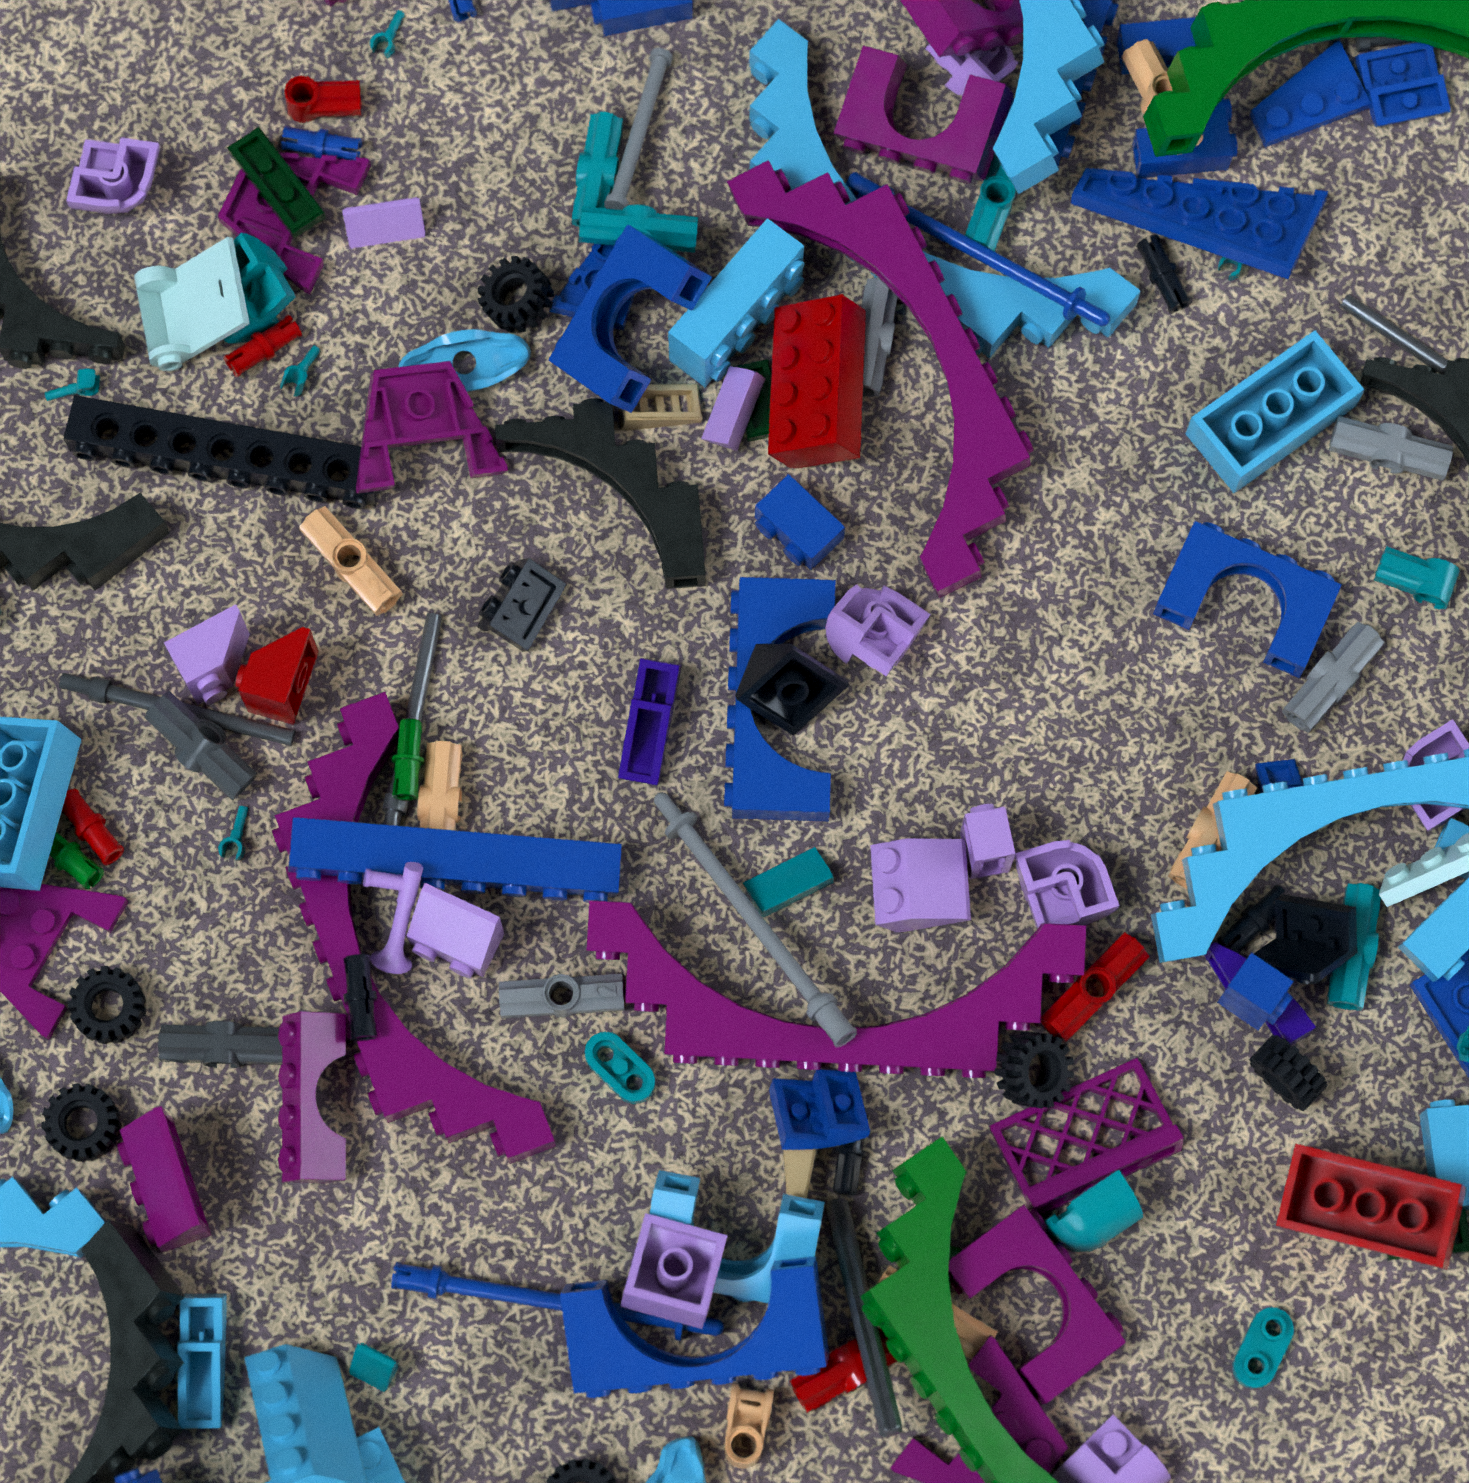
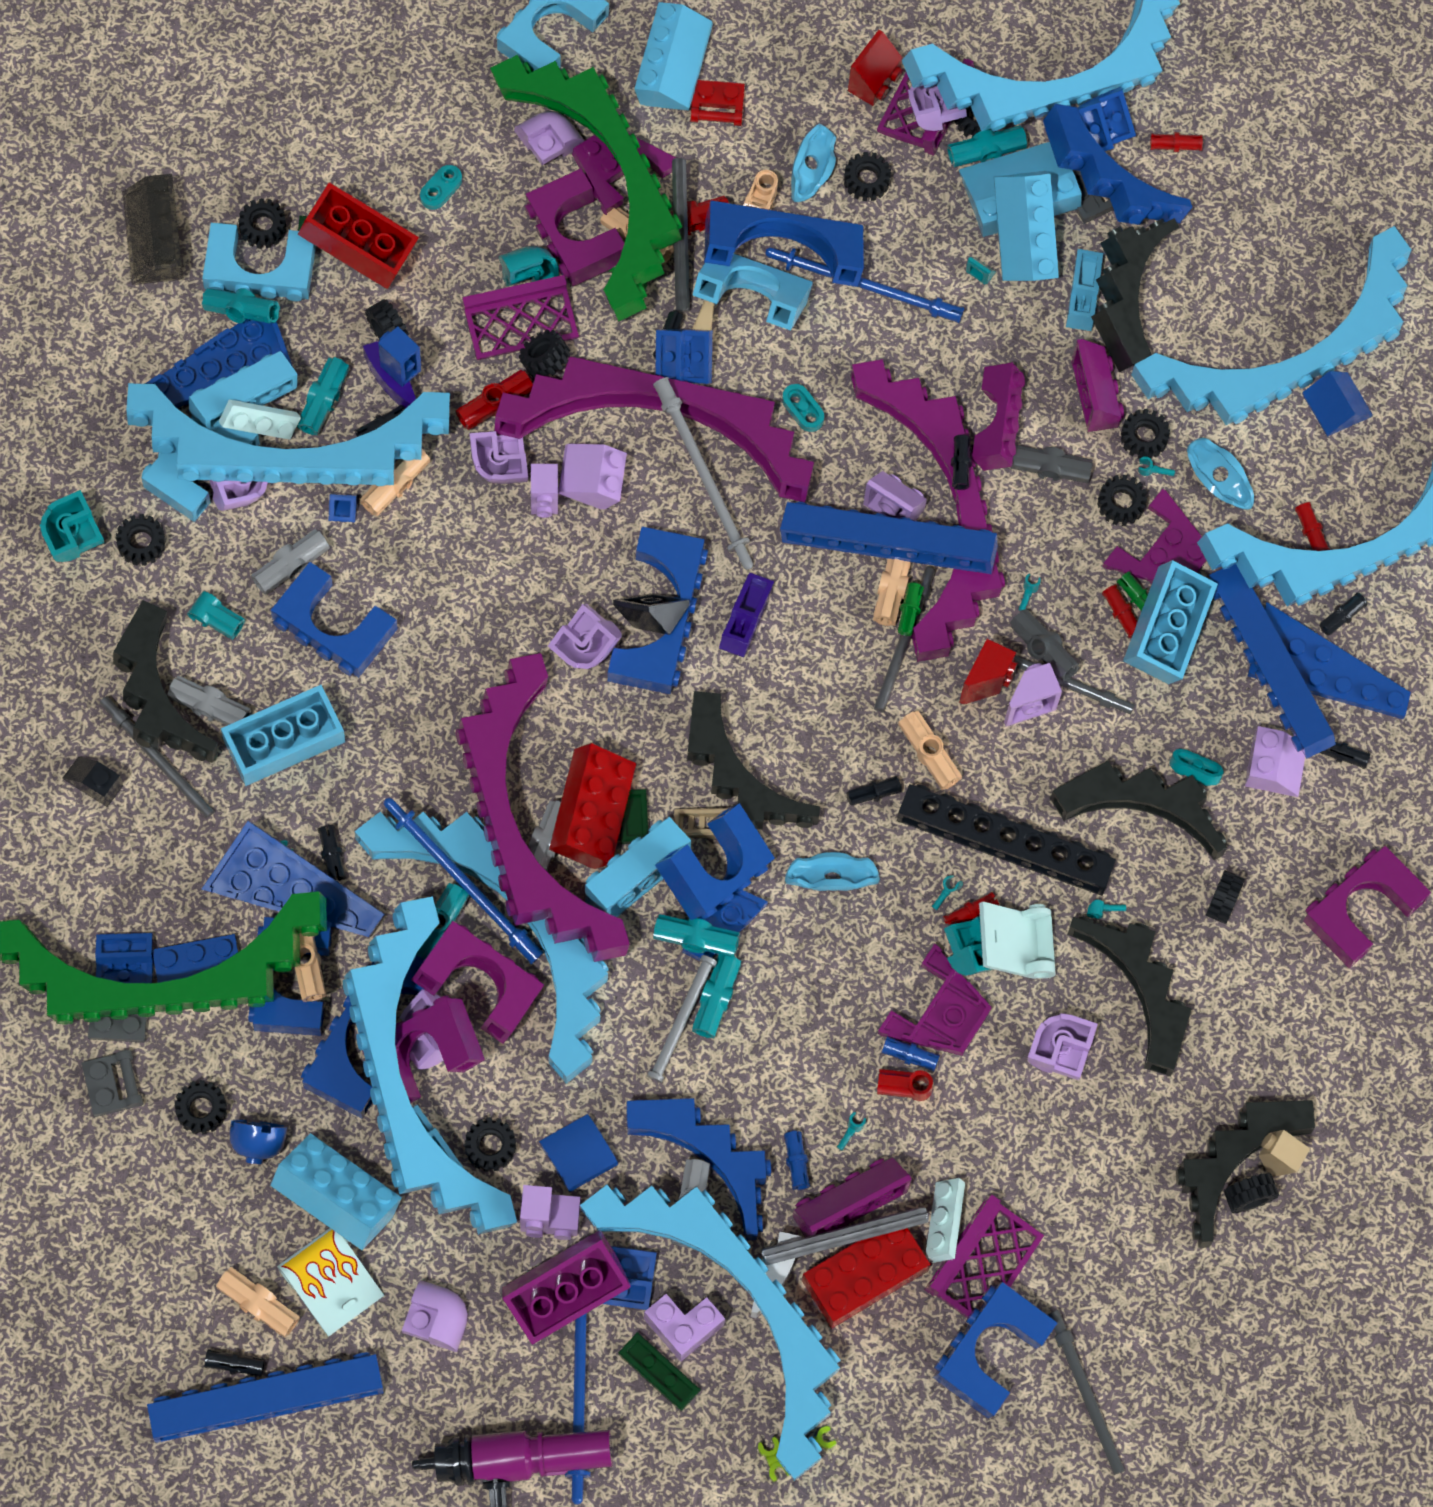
camera: 175 degrees left, 5 degrees down
dark green tile [227,127,326,239] -> none
lavender slope [342,197,426,248] -> none
magenta wing [356,361,508,494] -> none
lavender piece [363,862,423,974] -> none
black tyre [477,256,554,333] -> none
black bracket [477,558,567,652] -> none
light grey piece [499,974,625,1019] -> none
lavender slope [620,1213,728,1329] -> none
lavender slope [701,366,765,451] -> none
teal slope [743,847,834,918] -> none
blue brick [755,474,845,570] -> none
black bracket [1254,894,1358,984] -> none
none -> black axle [846,776,902,805]
none -> teal hand [1138,457,1175,477]

